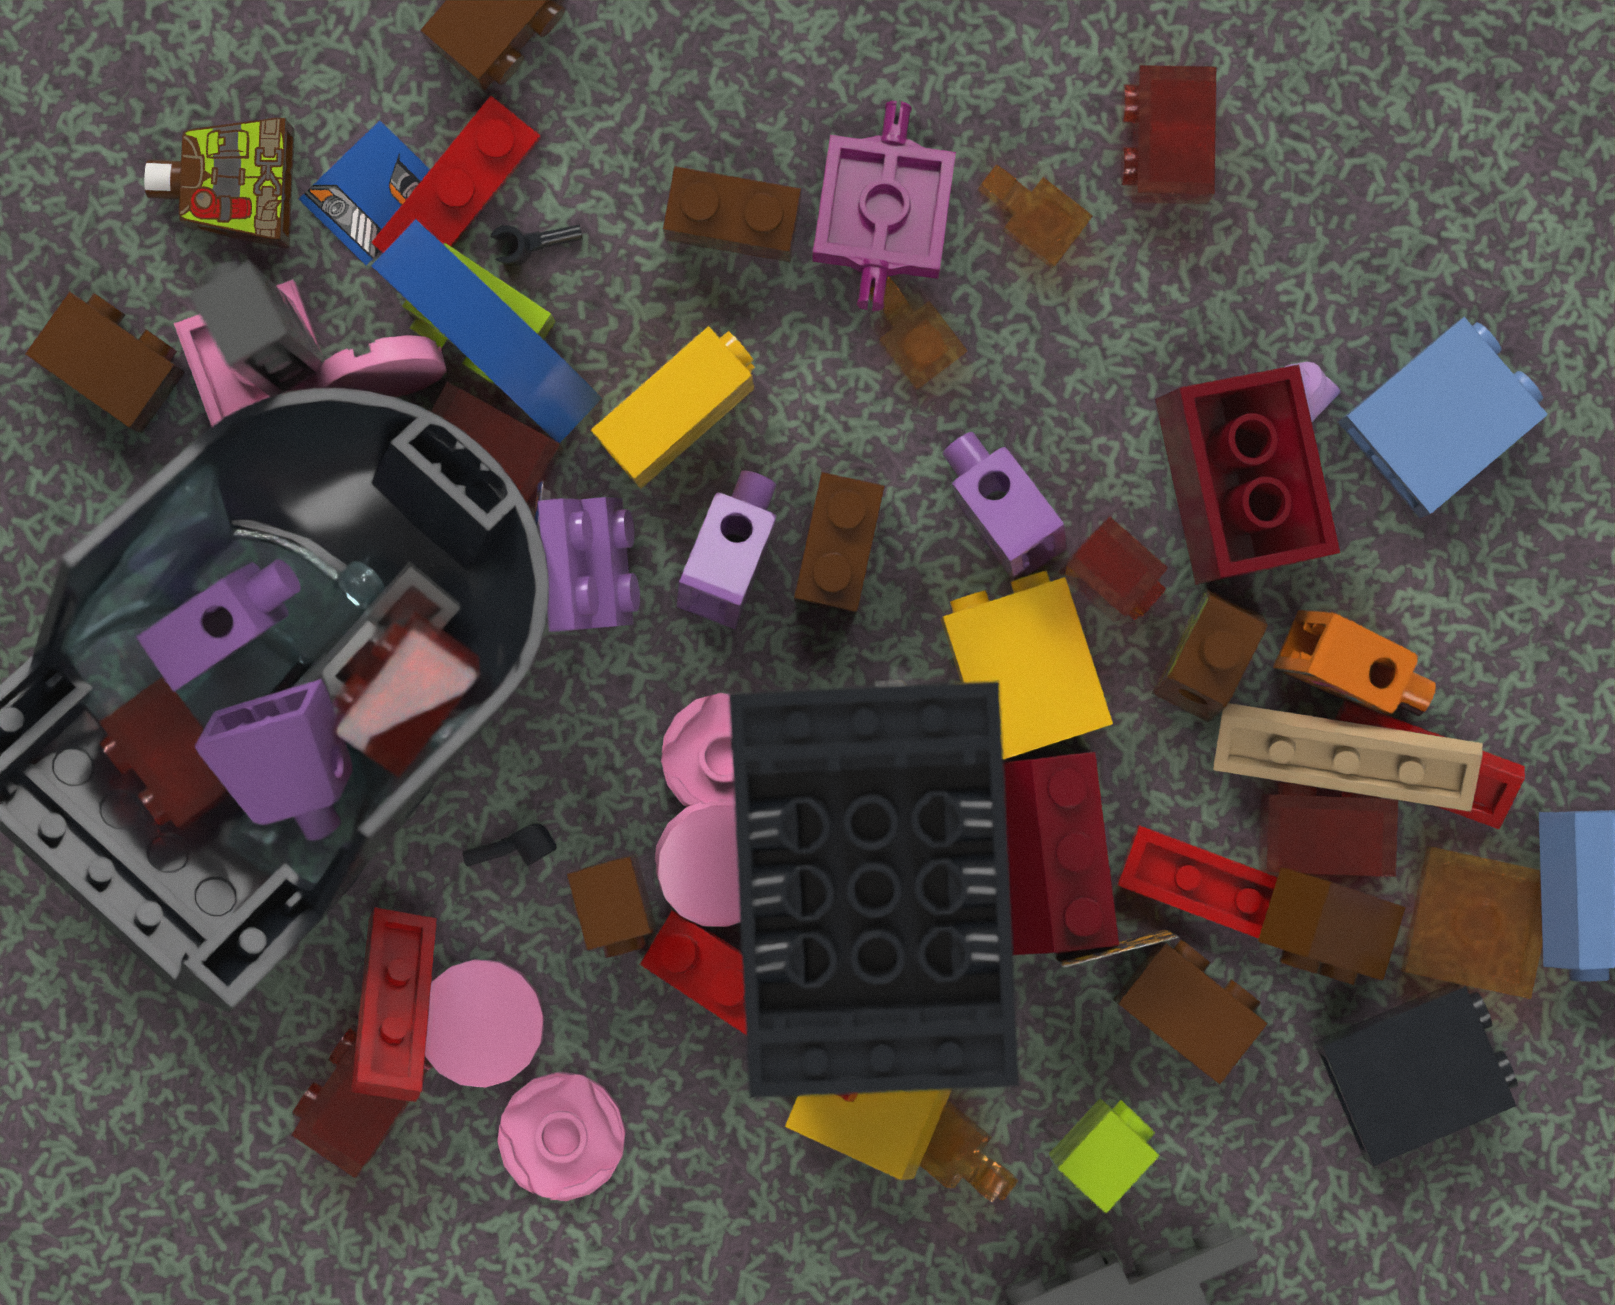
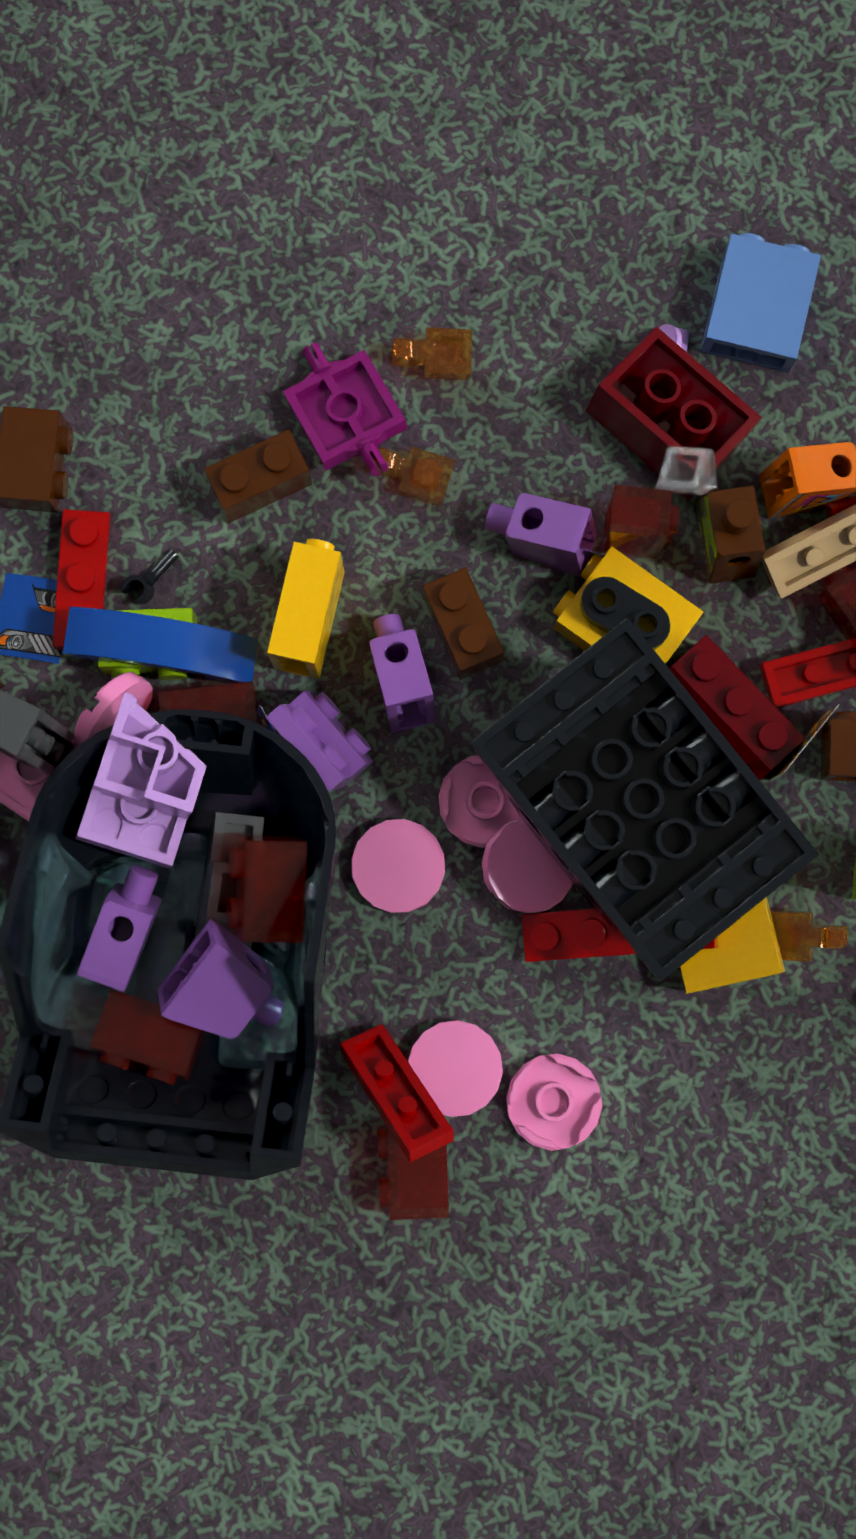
camera: 40 degrees left, 5 degrees down
black hand [463,823,557,867] -> none
reddish brown brick [567,854,657,958] -> none
clear red brick [1121,65,1216,204] -> none
none -> lavender slope [75,692,207,869]
none -> bright pink tile [351,819,445,913]
none -> black plate [580,577,670,650]
none -> clear slope [655,446,717,495]

